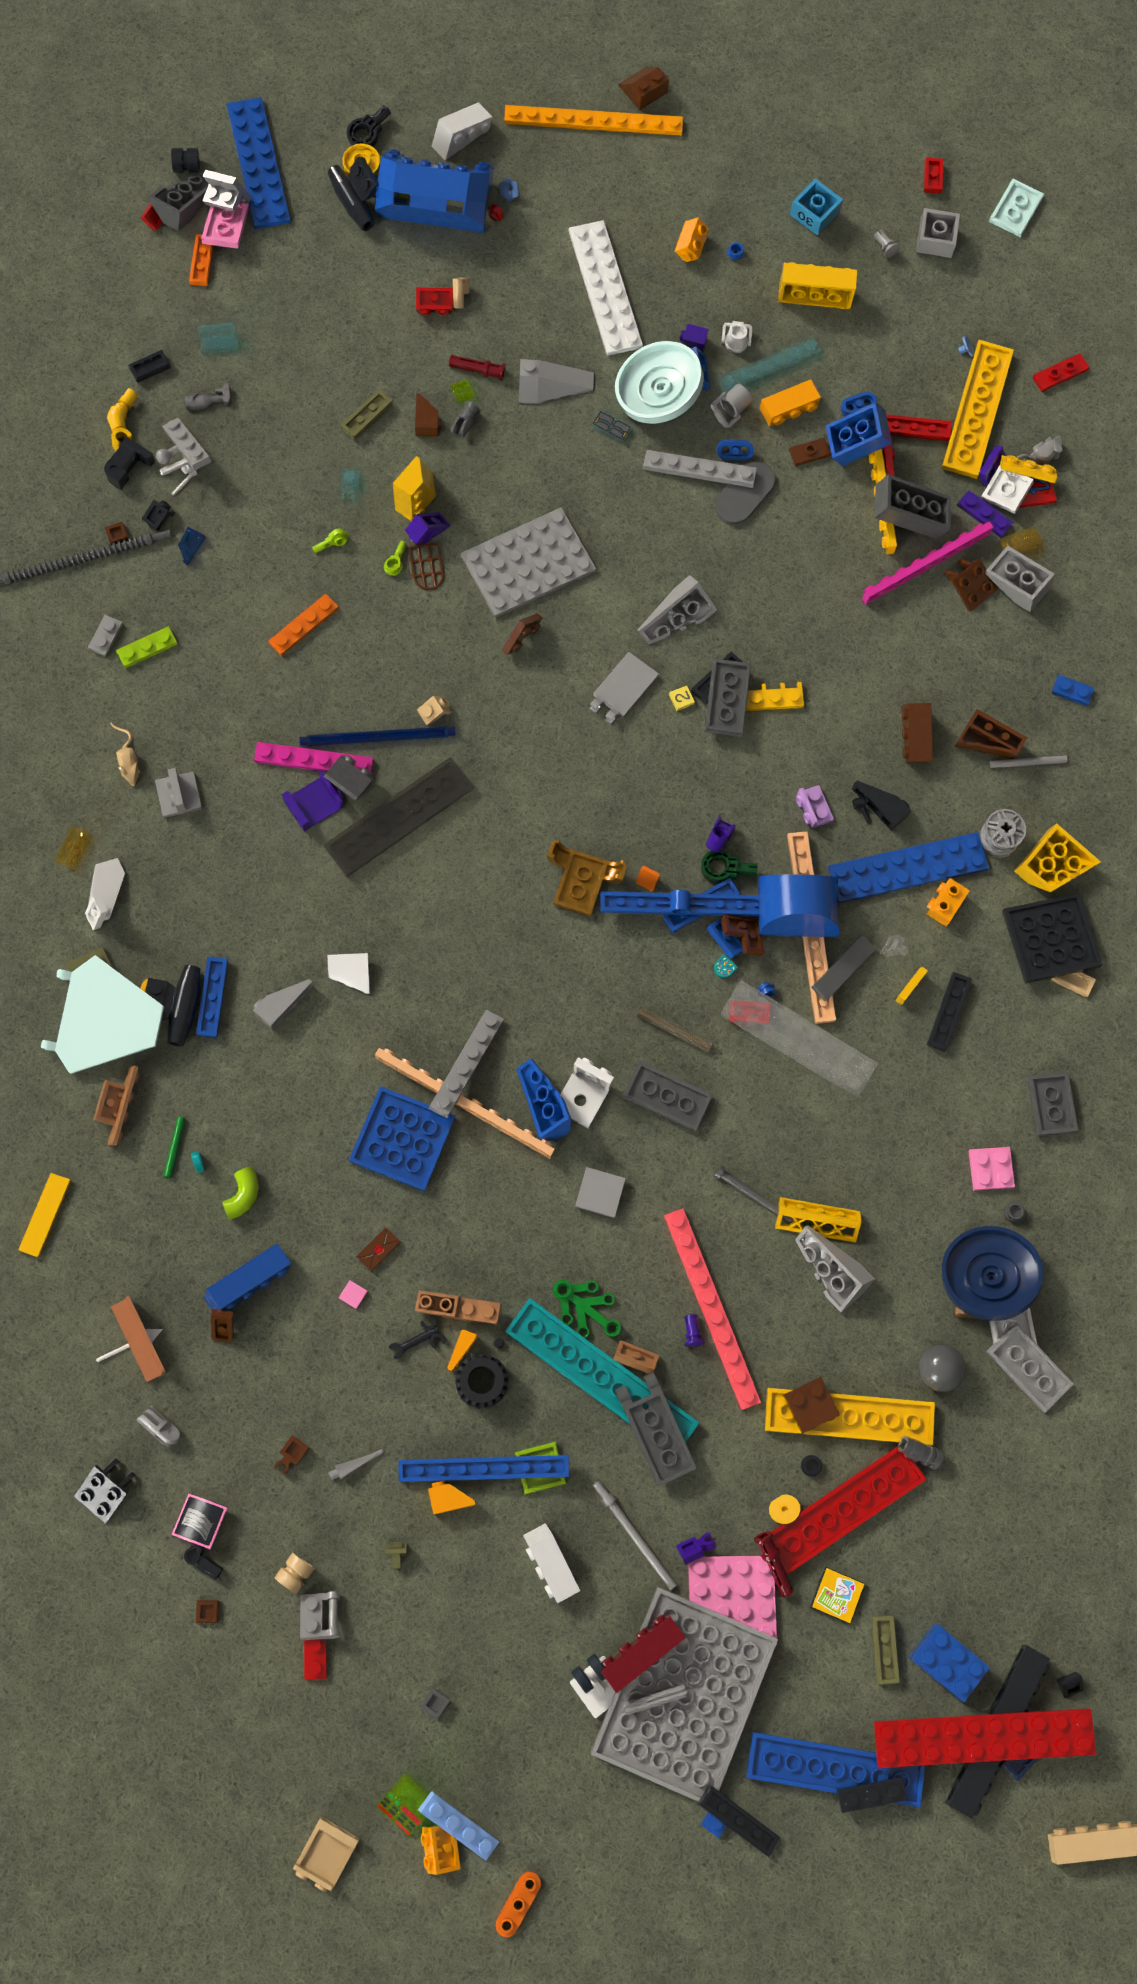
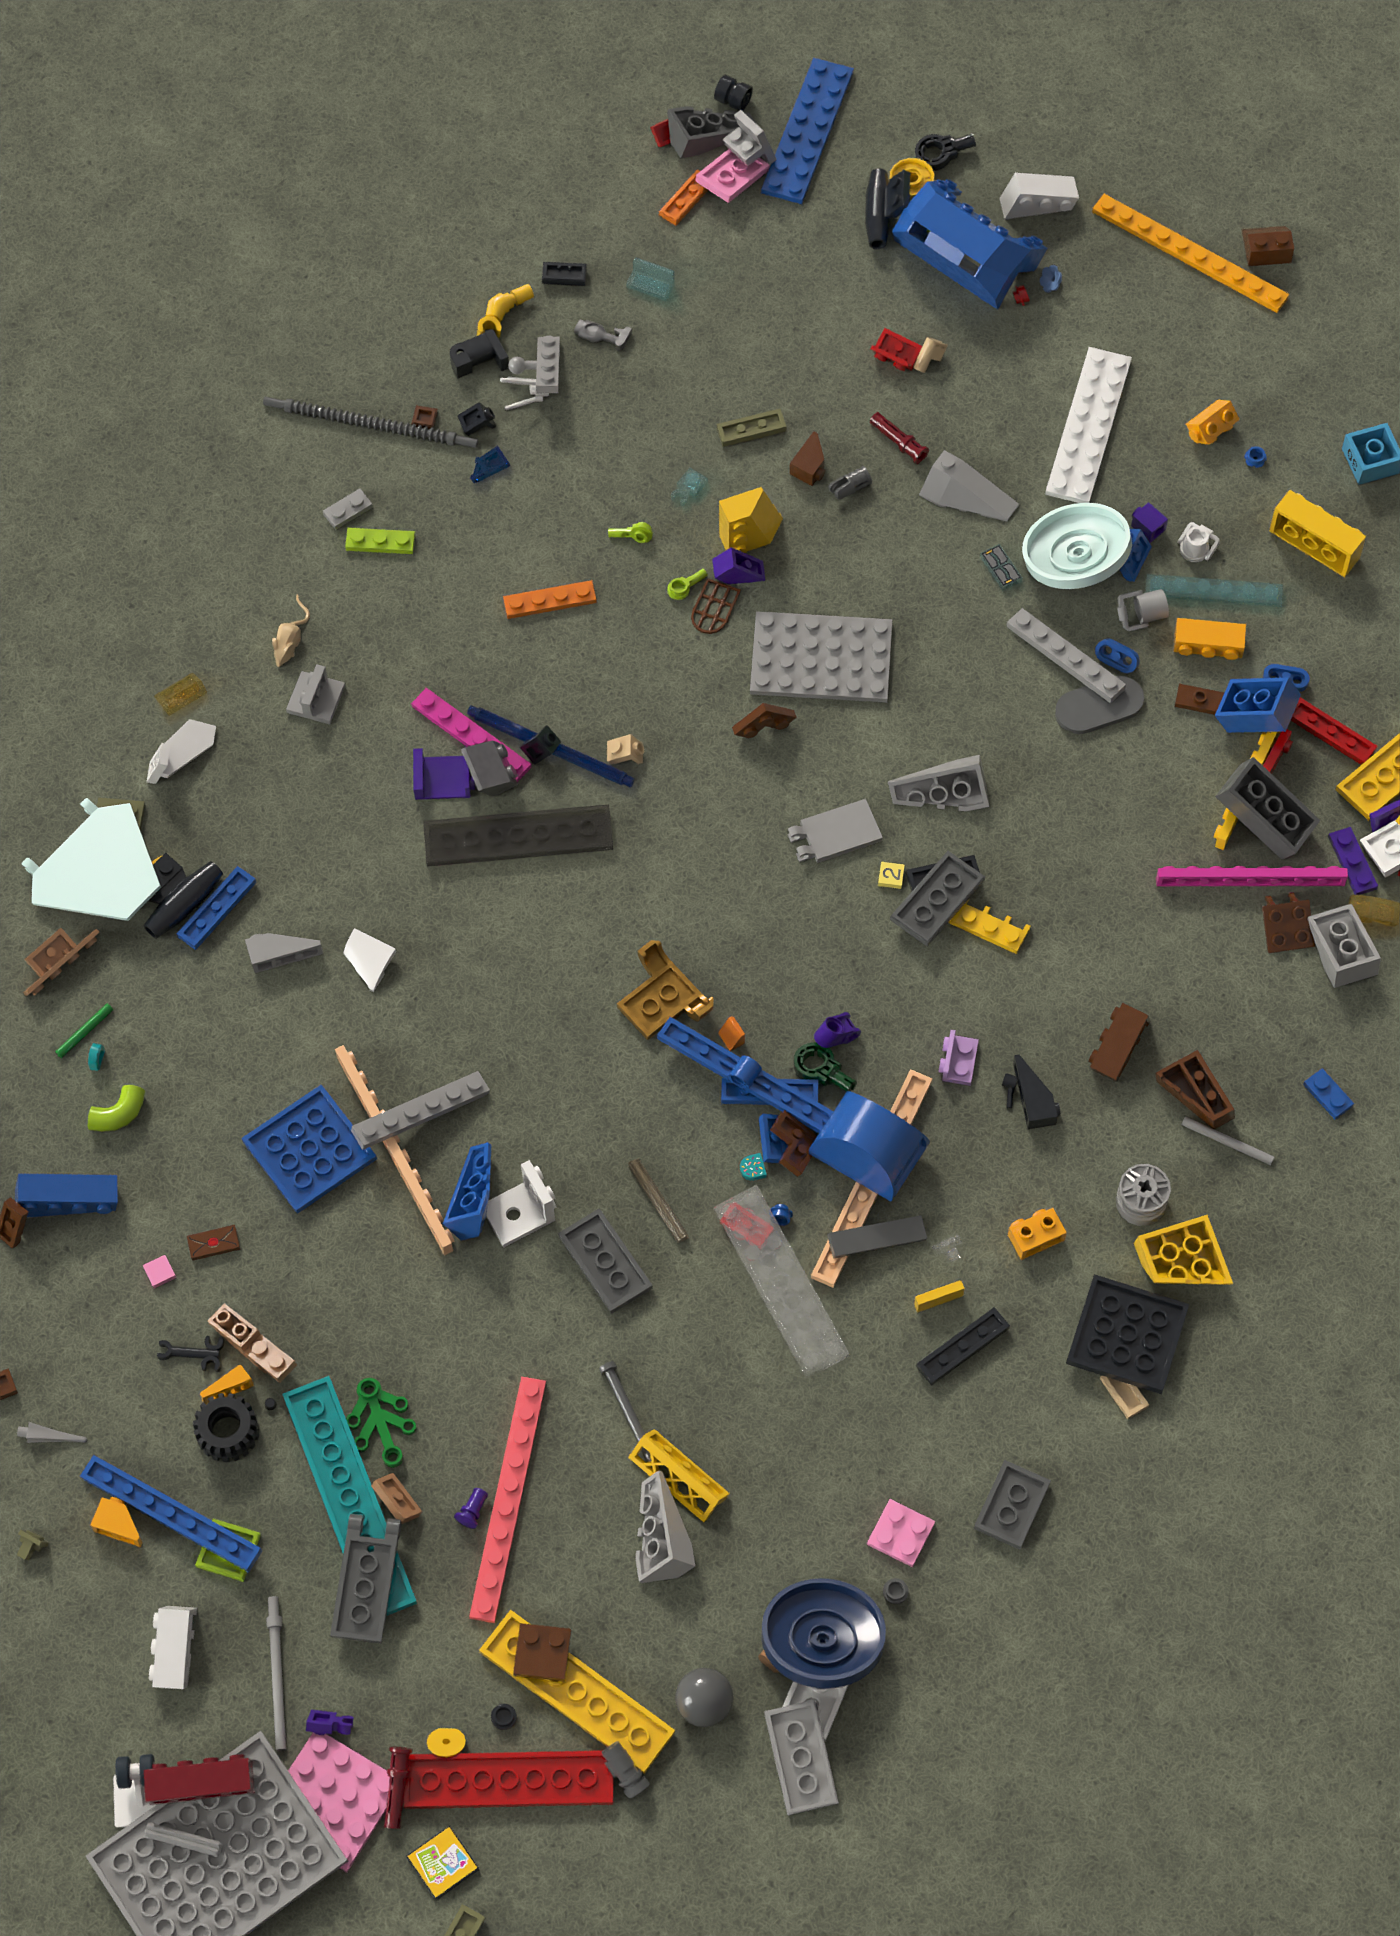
camera: 40 degrees right, 10 degrees down
clear neon green tile [450,379,475,403] -> none
light grey tile [575,1167,626,1218] -> none
blue plate [828,832,989,904] -> none
none -> black bracket [520,725,561,765]

